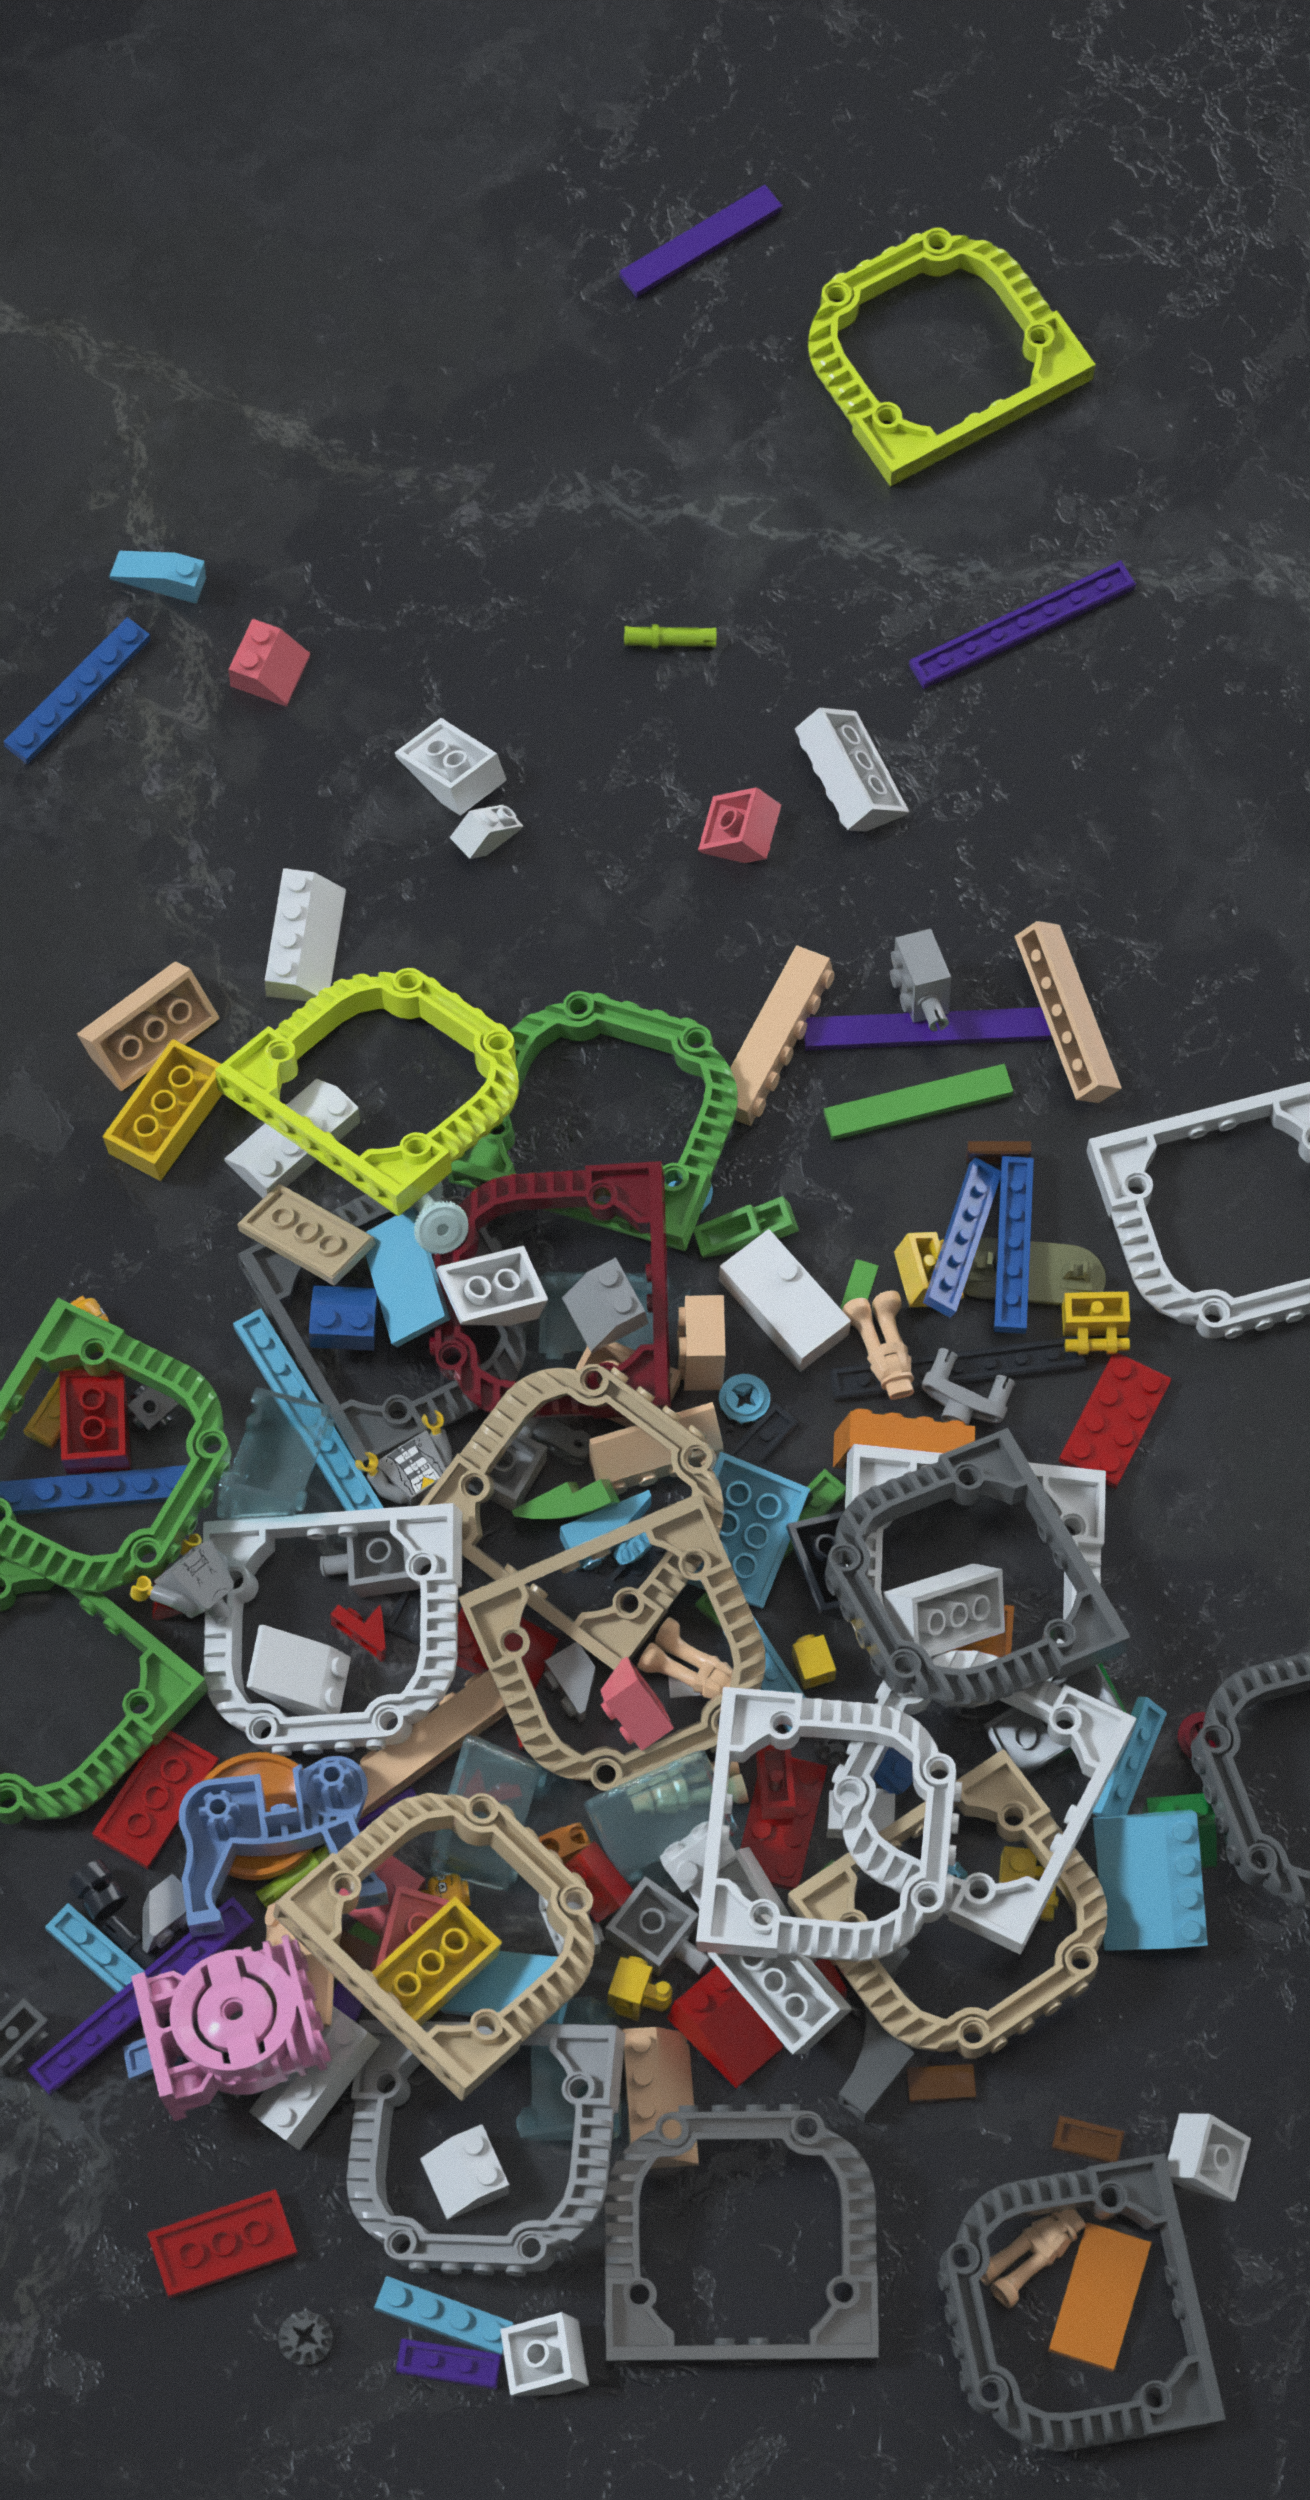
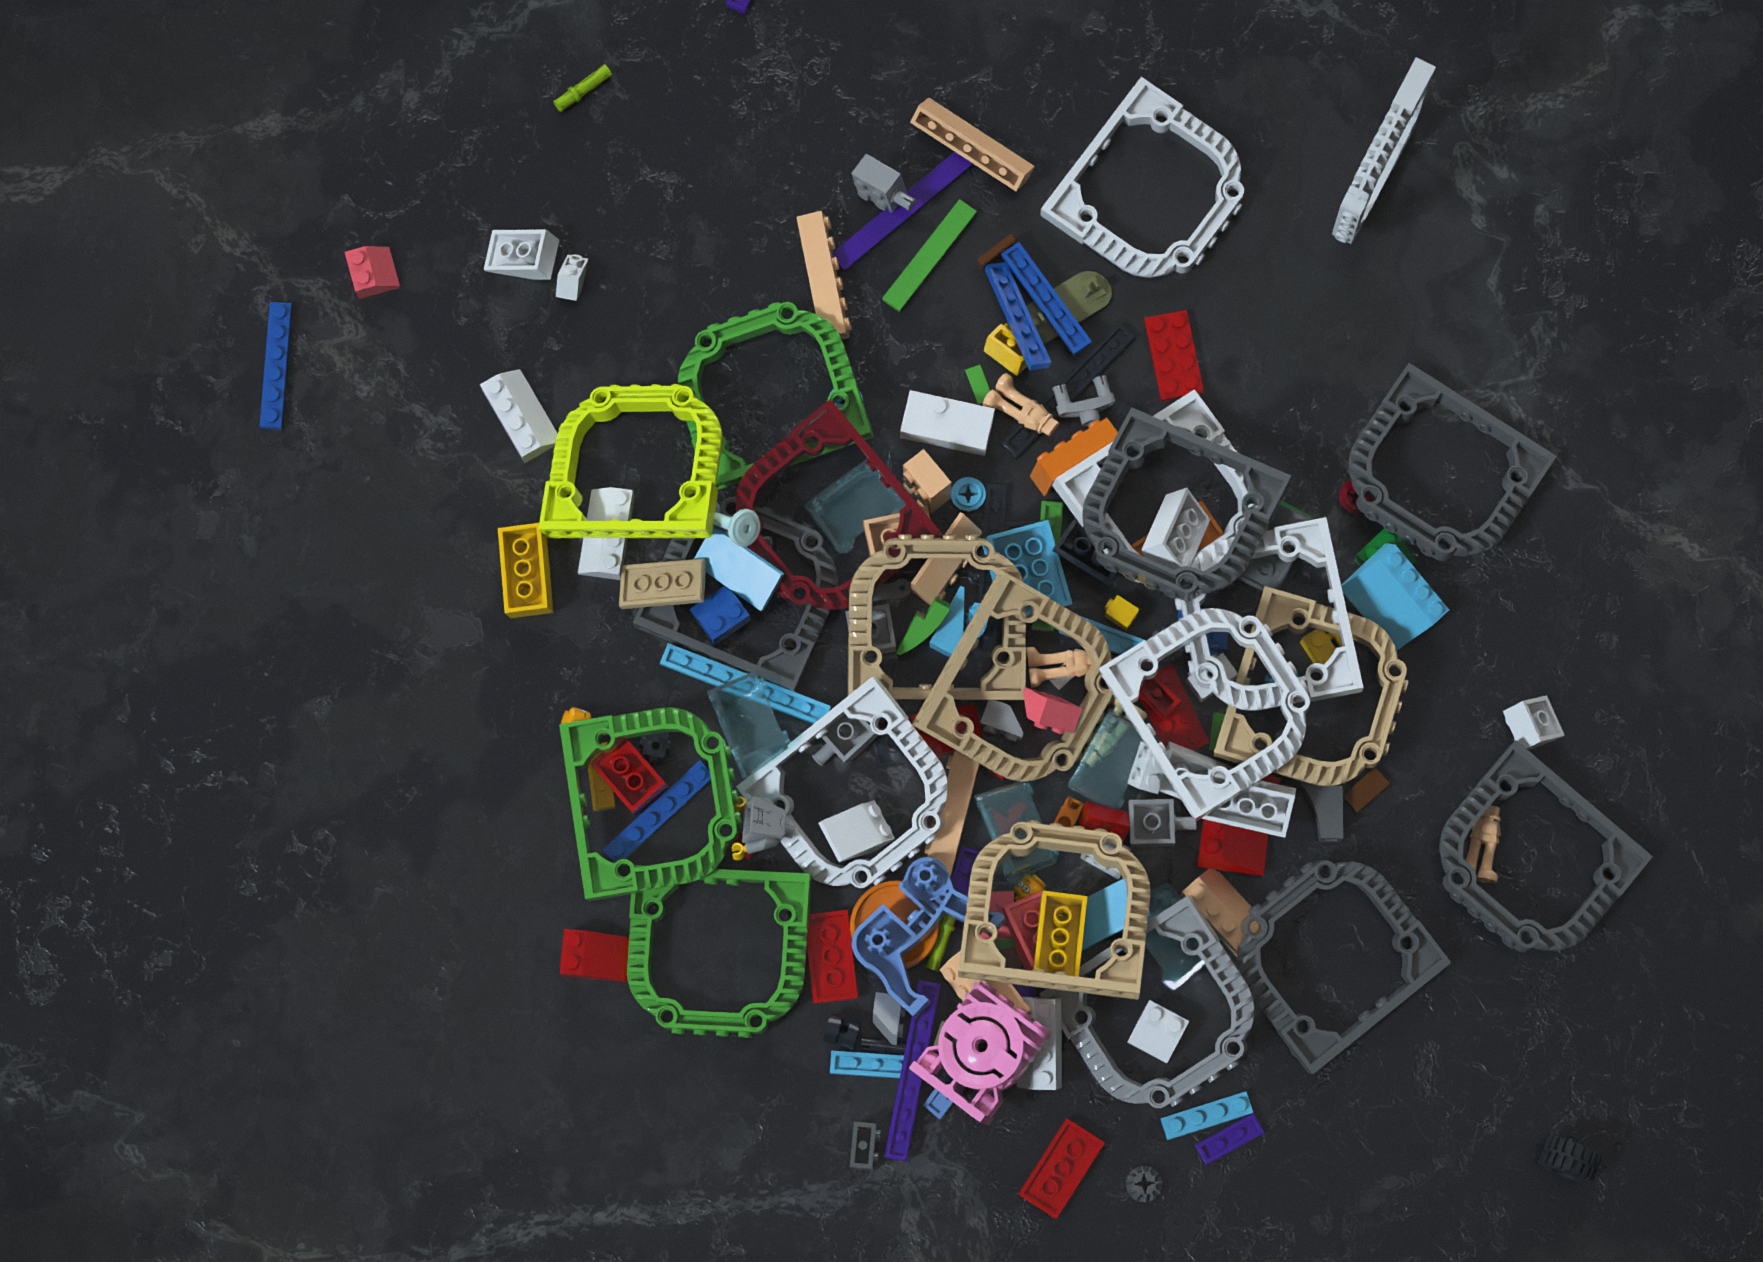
camera: 30 degrees left, 10 degrees up
light nougat slope [77,961,220,1091] -> none
medium azure slope [109,551,206,604] -> none
red slope [330,1604,386,1662] -> none
torso [355,1410,452,1506] -> none
white slope [436,1246,548,1326] -> none
white slope [501,2312,589,2396] -> none
light grey slope [562,1258,649,1353] -> none
yellow brick [607,1956,673,2021] -> none
bright green slope [694,1196,799,1258] -> none
coral slope [698,787,781,863] -> none
white slope [795,708,909,831] -> none
orange tile [1048,2222,1151,2372] -> none
reddish brown tile [1051,2115,1125,2163] -> none
yellow brick [1062,1292,1130,1355] -> none
medium azure plate [1092,1697,1167,1818] -> none

